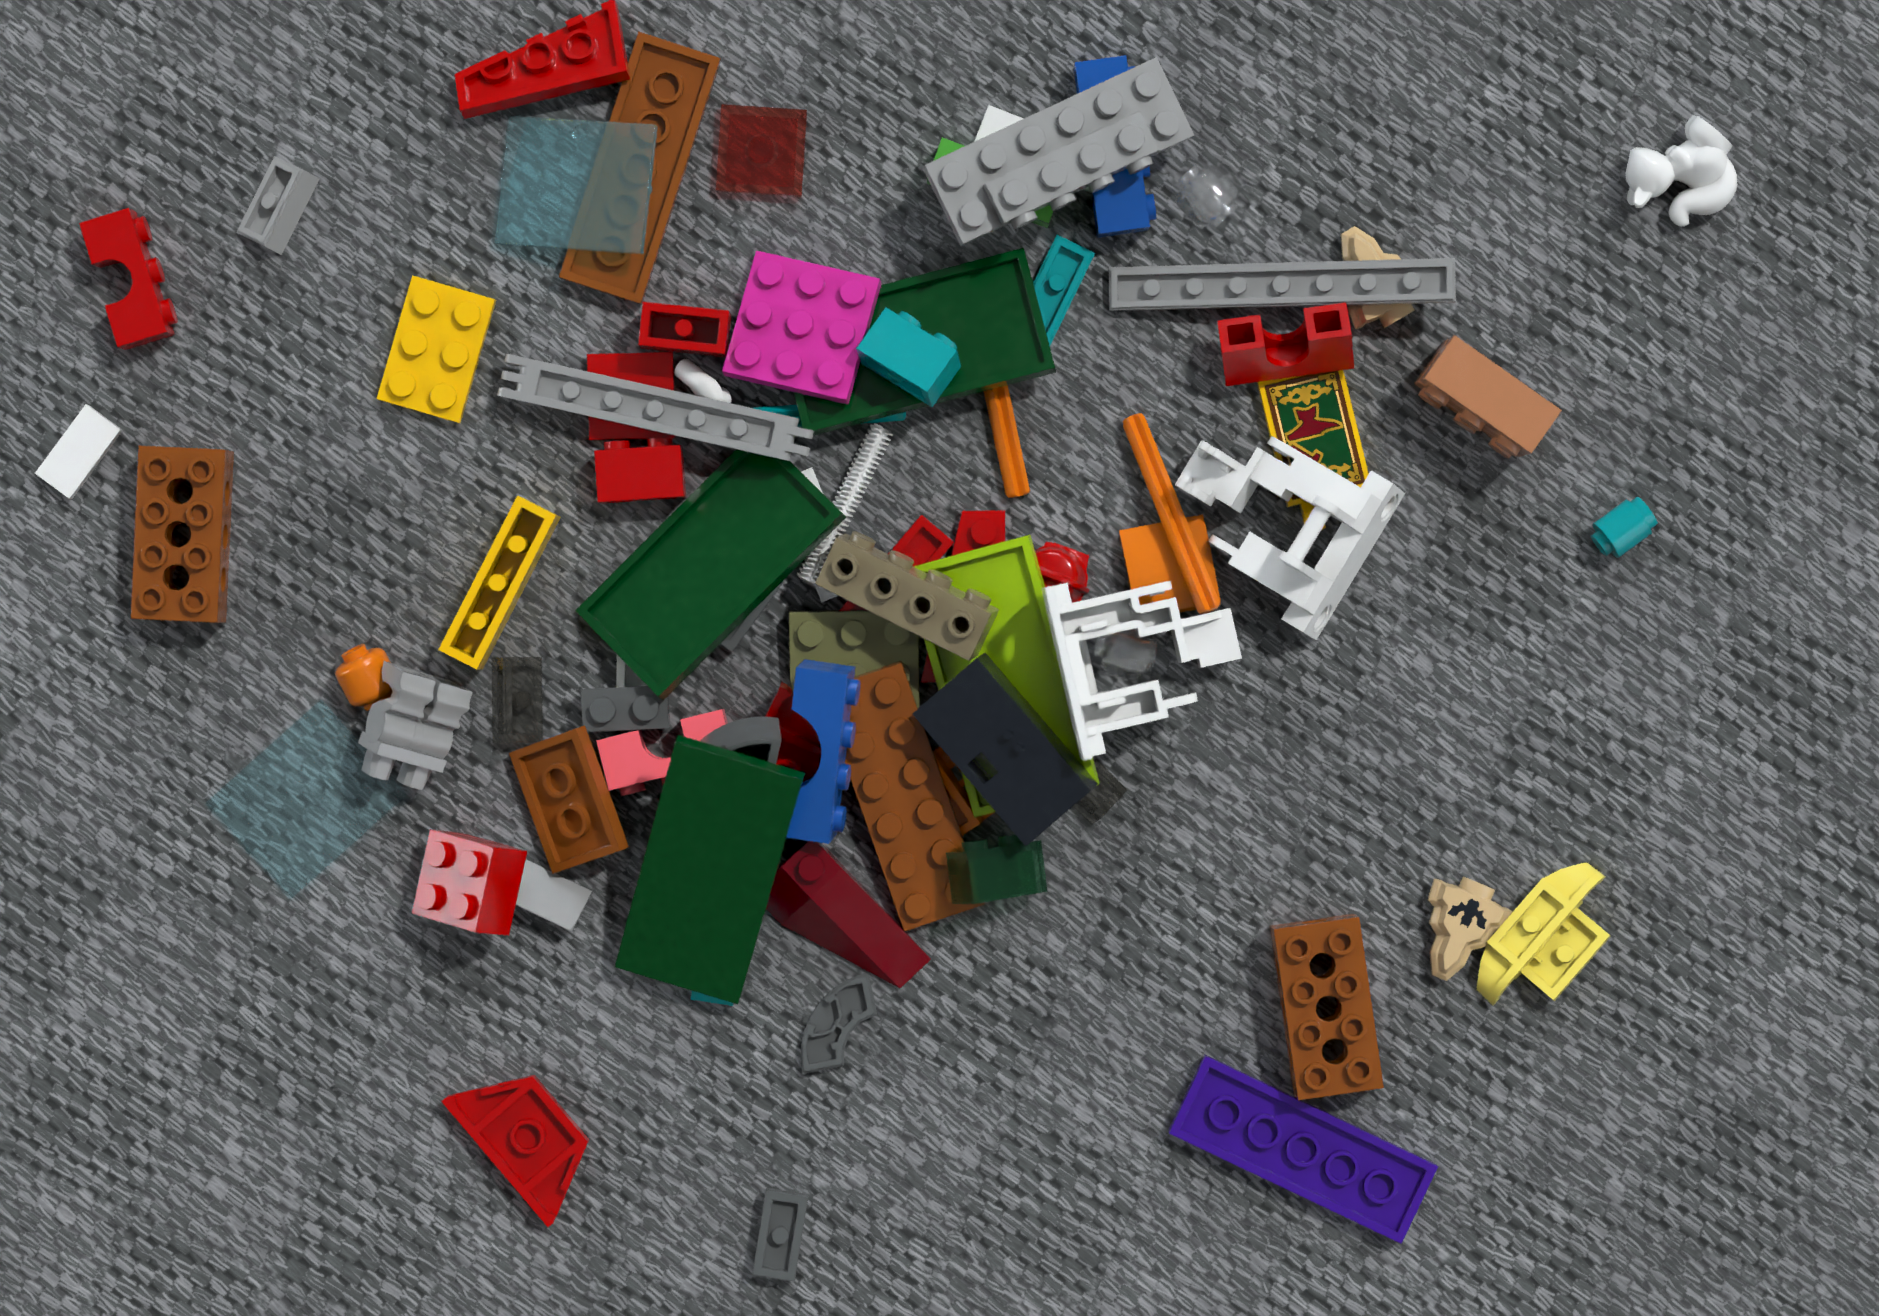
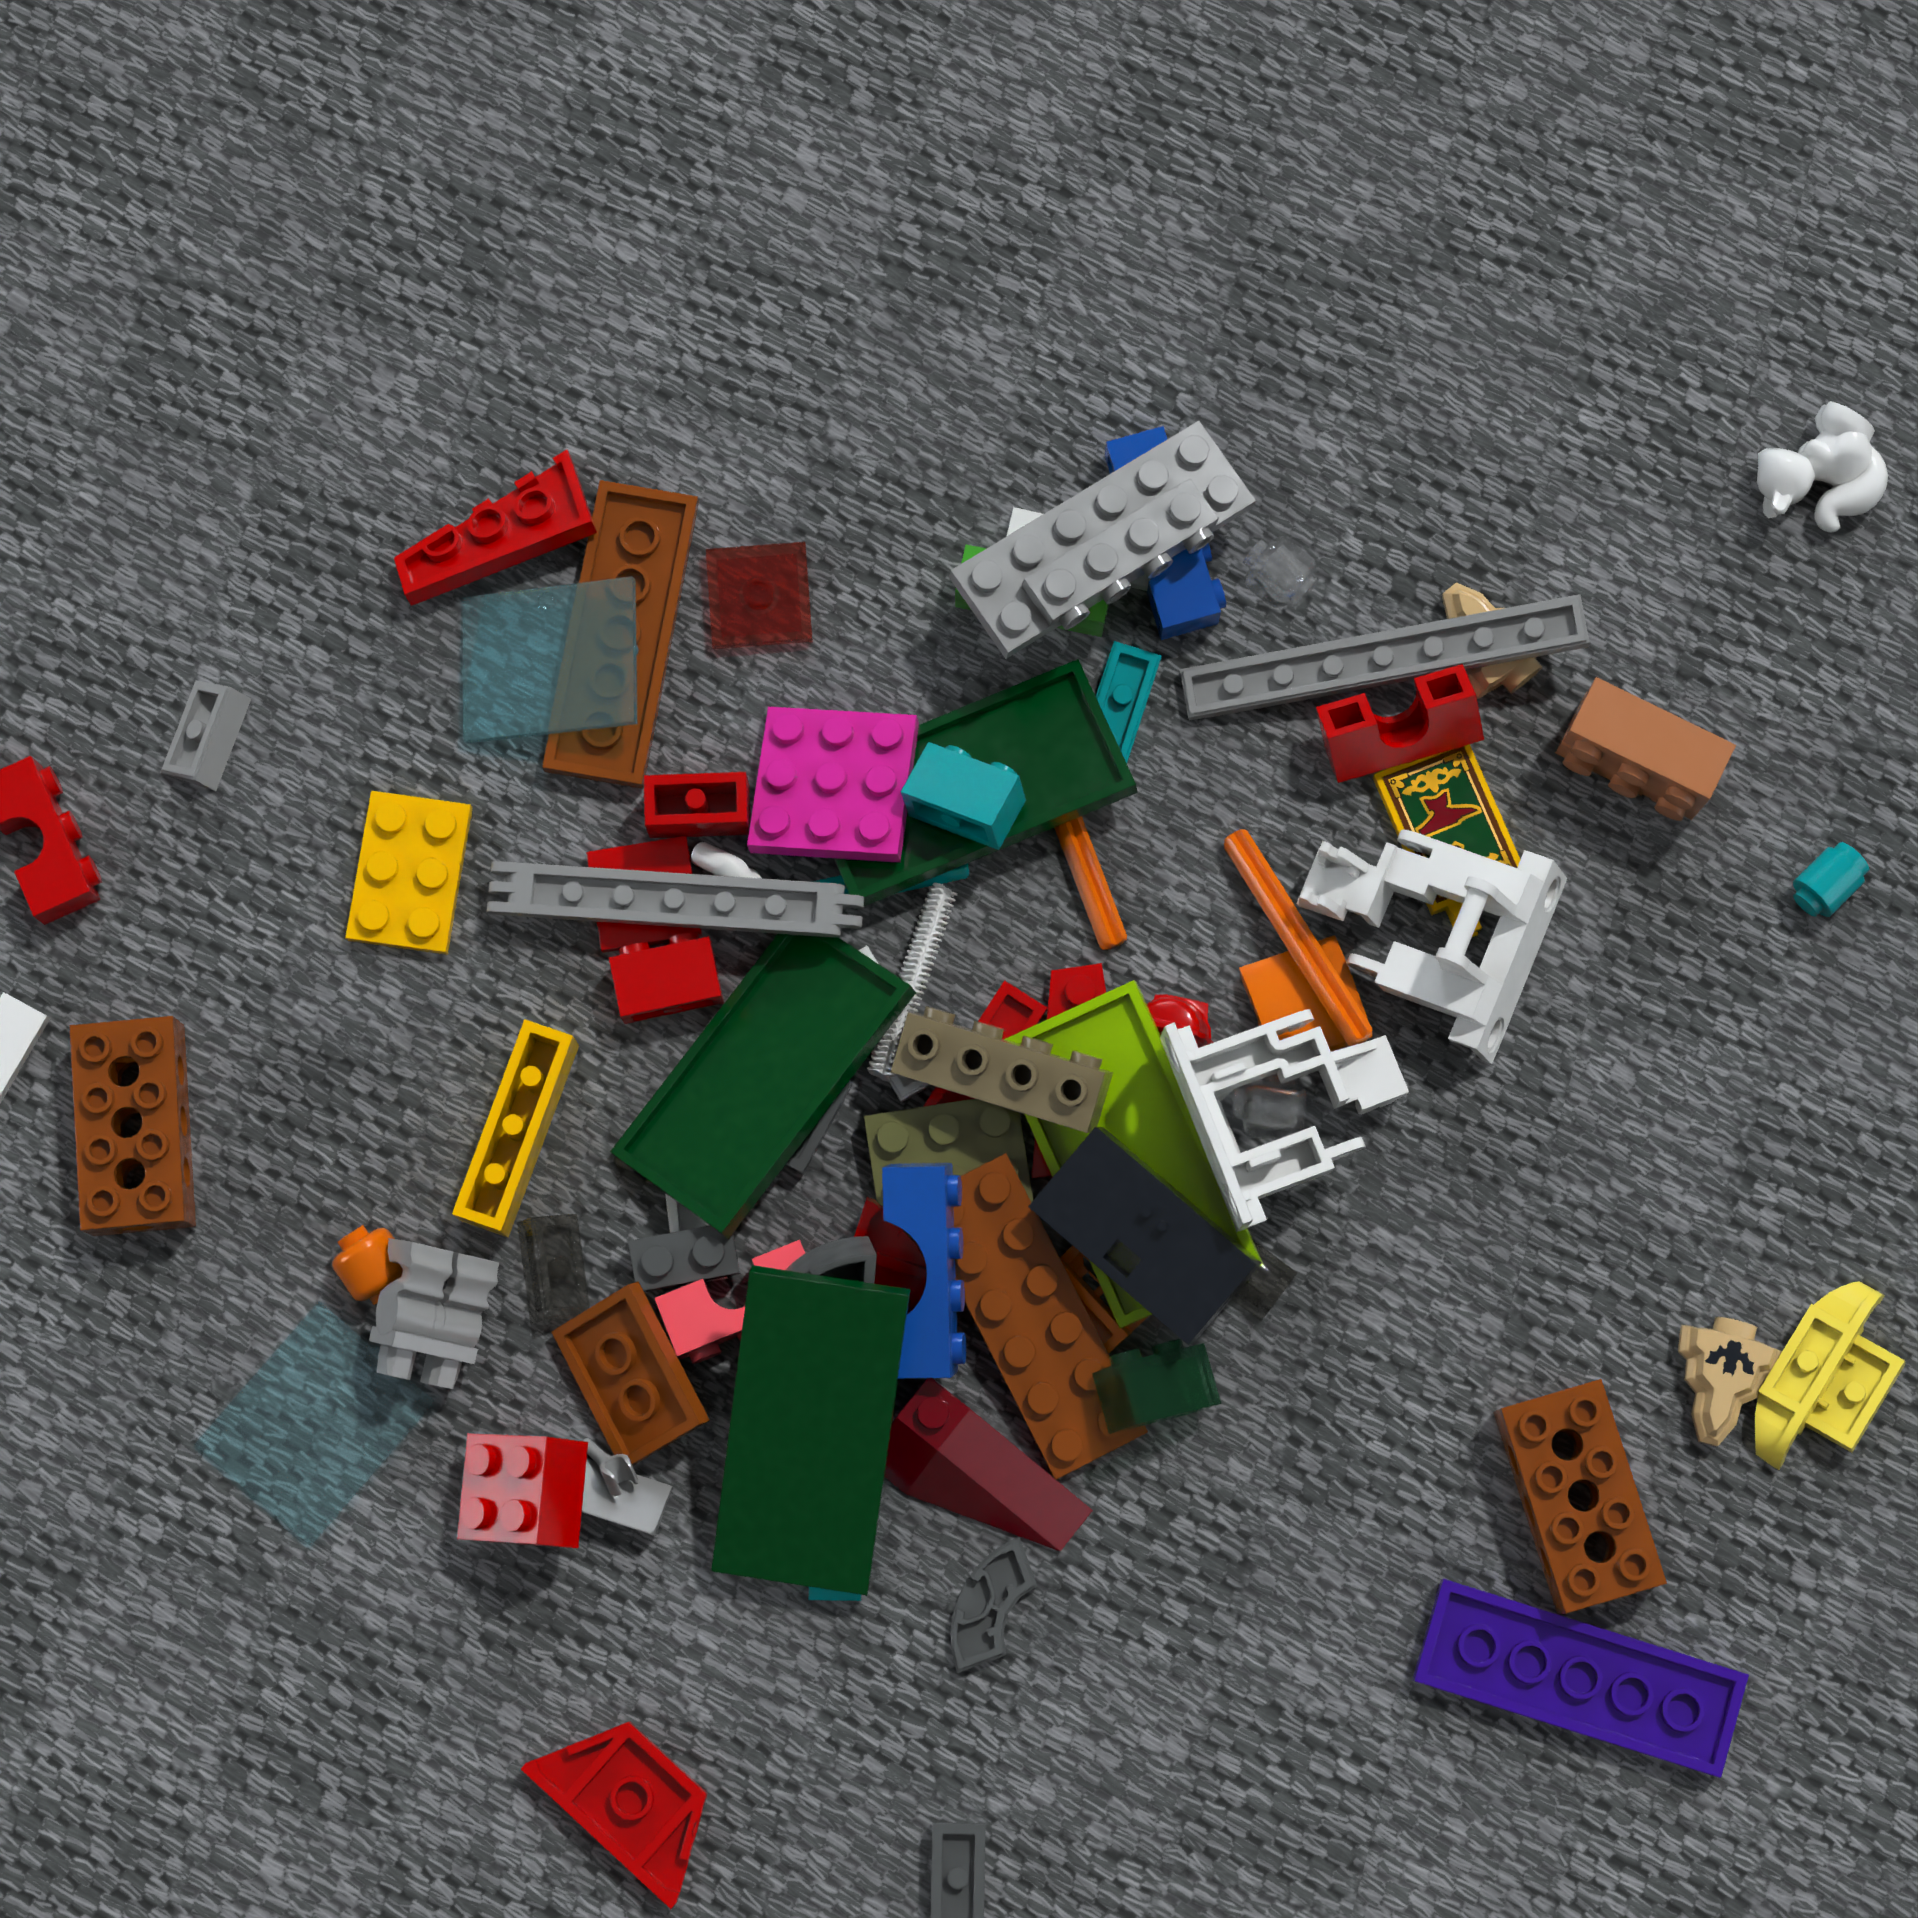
camera: 10 degrees left, 10 degrees down
none -> light grey hand [583,1438,638,1496]

